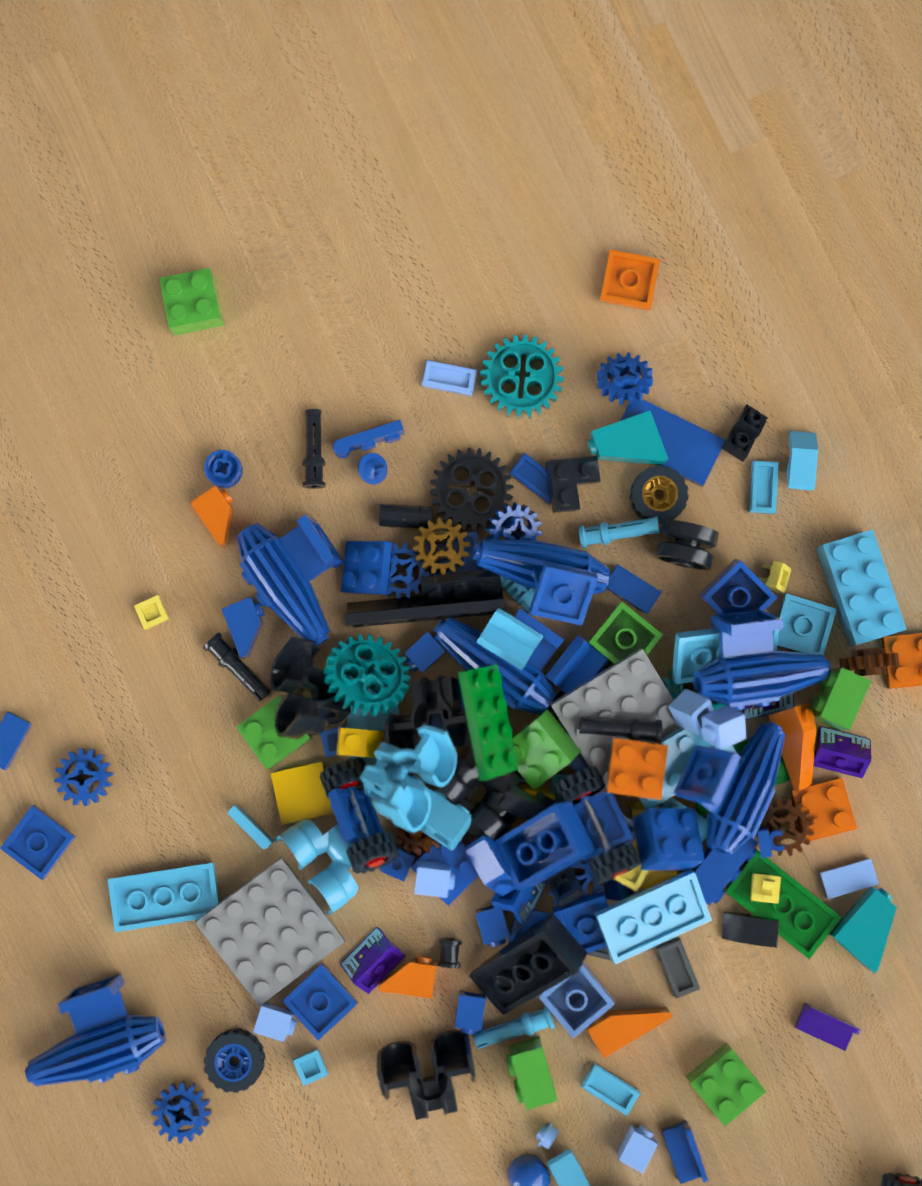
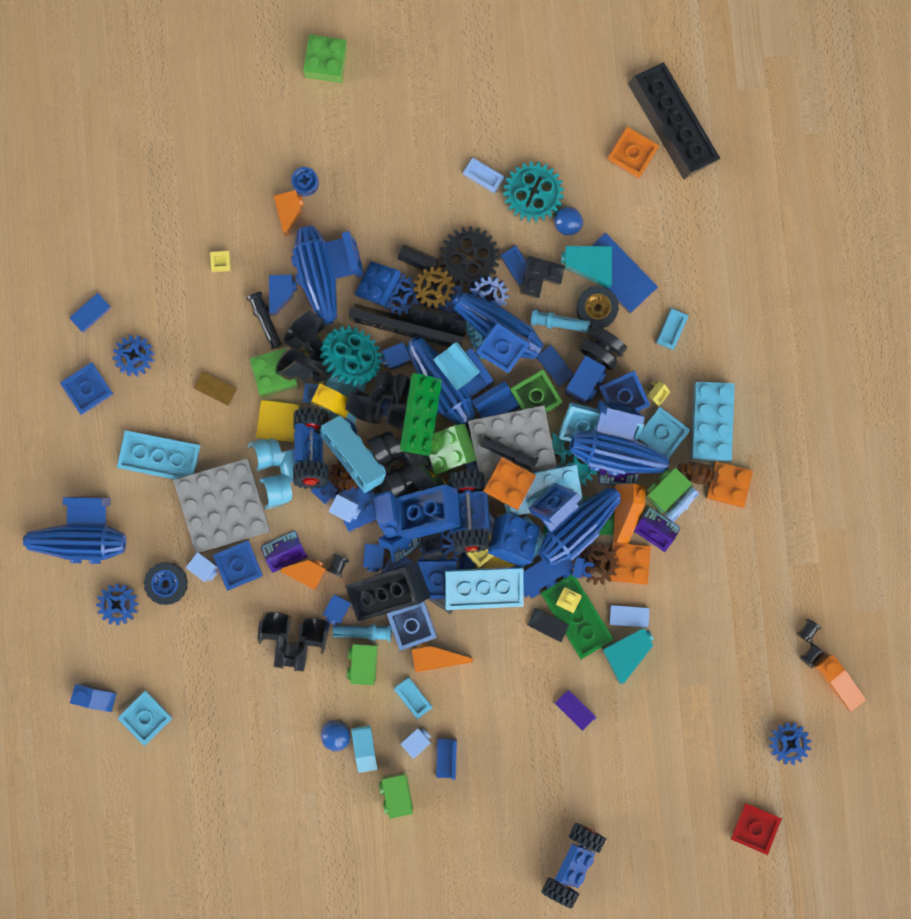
camera: 20 degrees right, 0 degrees up
medium azure tile [228,804,275,849] -> none
medium azure plate [293,1048,329,1086] -> none
black pin [302,409,326,489] -> none
blue plate [333,420,405,459] -> none
blue hat [358,453,388,485] -> none
medium azure piece [360,725,457,832] -> none
light blue plate [536,1123,559,1149] -> none
blue gear [597,352,653,405] -> none
dark grey tile [655,938,700,999] -> none
light blue brick [668,689,714,735] -> none
bright green brick [686,1042,766,1127] -> none
light blue brick [701,705,746,750] -> none
black slope [721,404,768,462] -> none
medium azure slope [786,431,818,491] -> none
none -> pearl gold tile [194,371,237,406]
none -> blue hair [554,207,583,236]
none -> blue brick [564,355,606,405]
none -> black arch [628,62,720,180]
none -> light blue pin [664,486,699,523]

